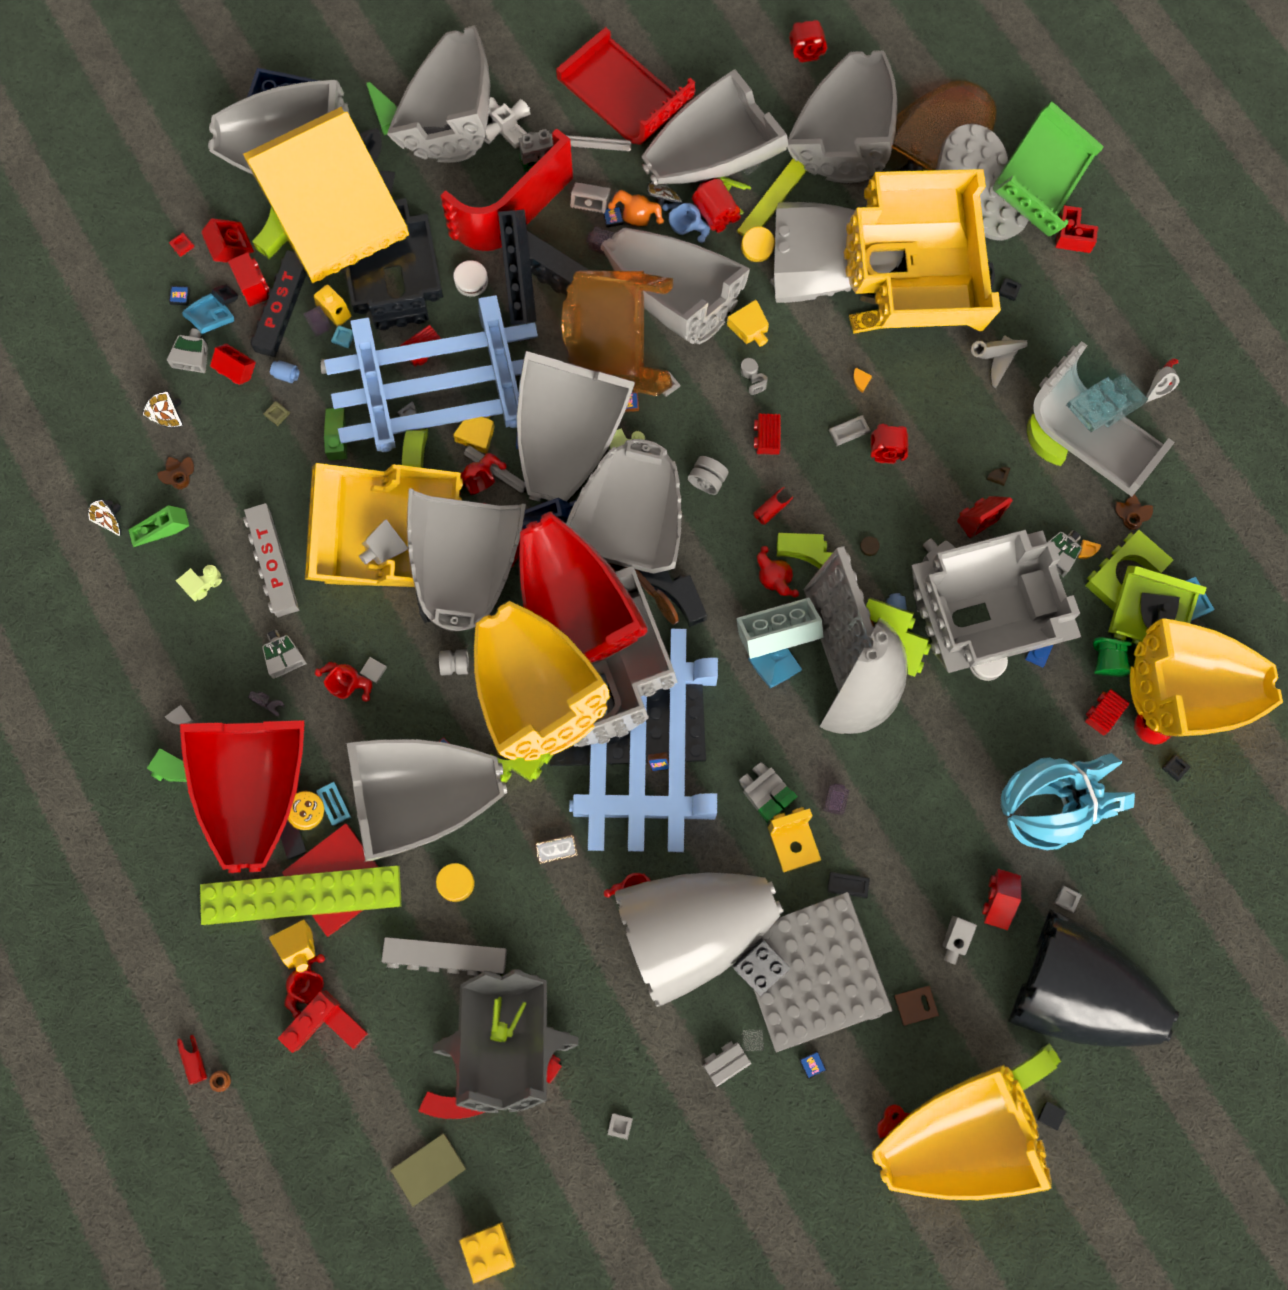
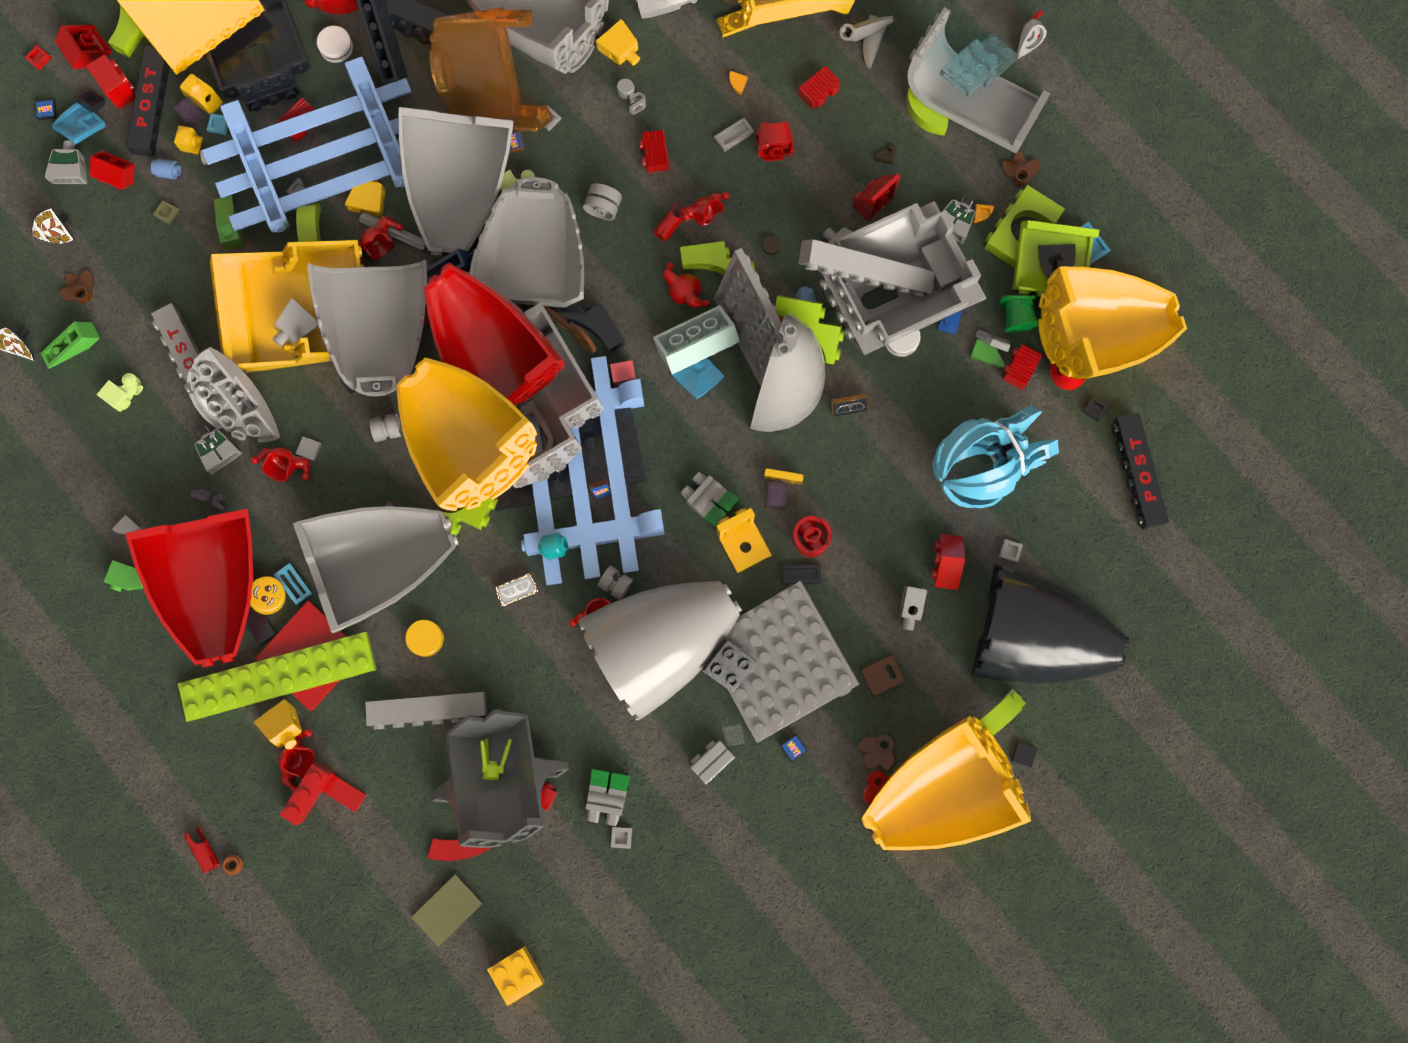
camera: 10 degrees left, 5 degrees up
none -> yellow brick [174,126,203,155]
none -> light grey brick [187,347,280,443]
none -> teal head [538,533,569,560]
none -> light grey hips [586,769,630,826]
none -> light grey wheel [597,565,634,600]
none -> coral panel [610,360,636,387]
none -> red piece [679,192,730,226]
none -> yellow tile [764,468,803,485]
none -> red brick [792,516,832,557]
none -> red brick [798,66,840,110]
none -> light grey brick [798,239,935,298]
none -> slope [830,393,869,417]
none -> reddish brown plate [857,735,894,770]
none -> bright green tile [970,339,1005,369]
none -> light grey tile [975,330,1010,352]
none -> black brick [1111,413,1169,530]

